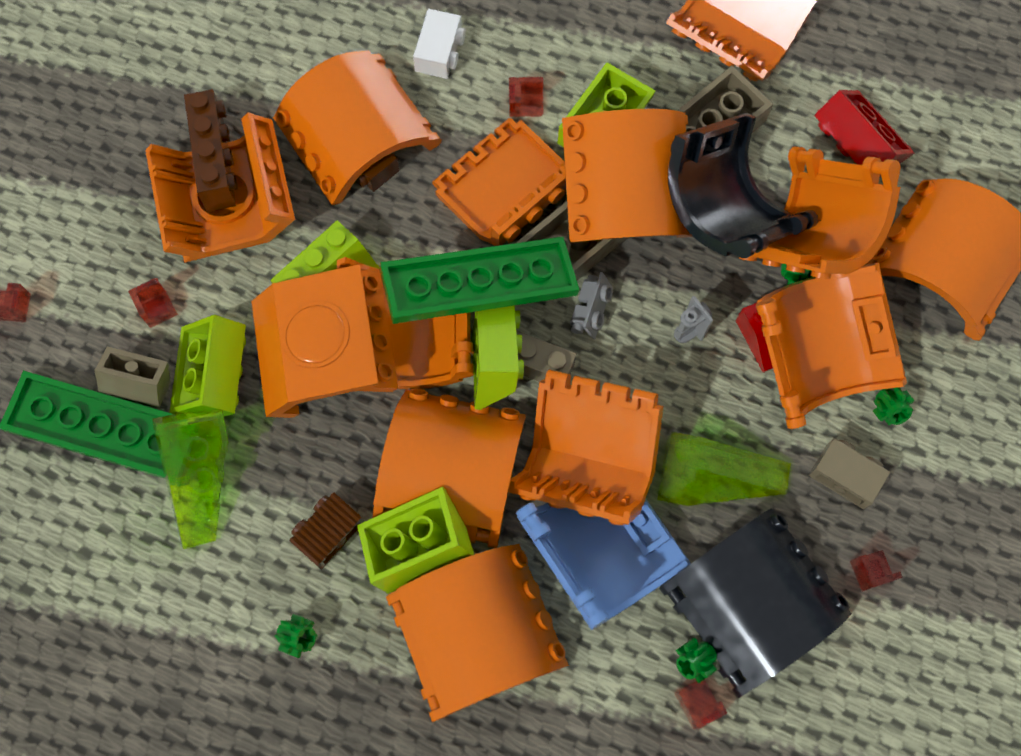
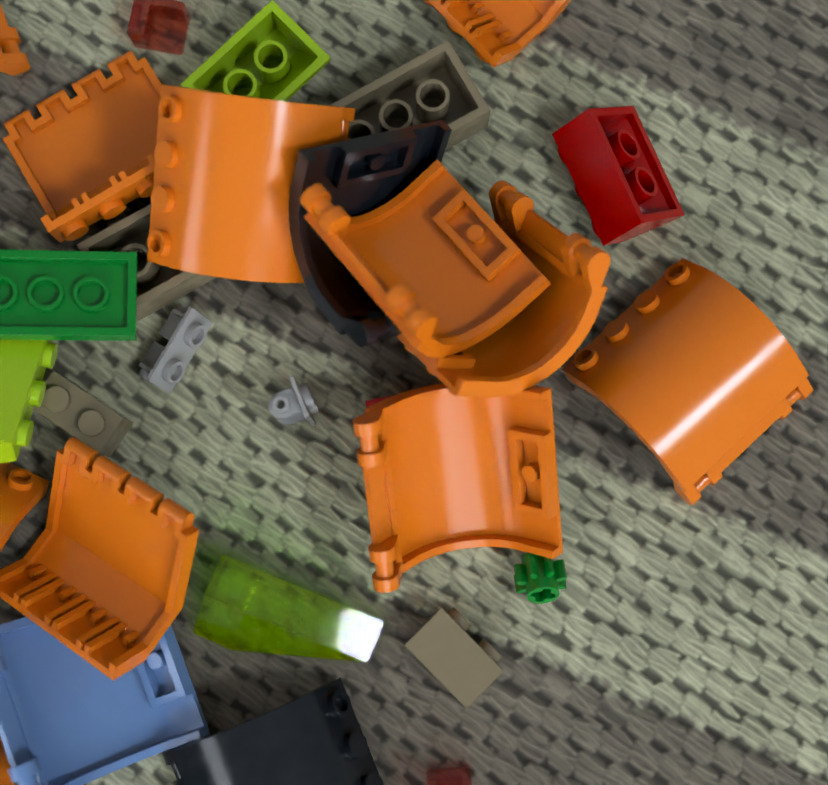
camera: 15 degrees right, 10 degrees up
none -> orange hinge [300,159,551,358]

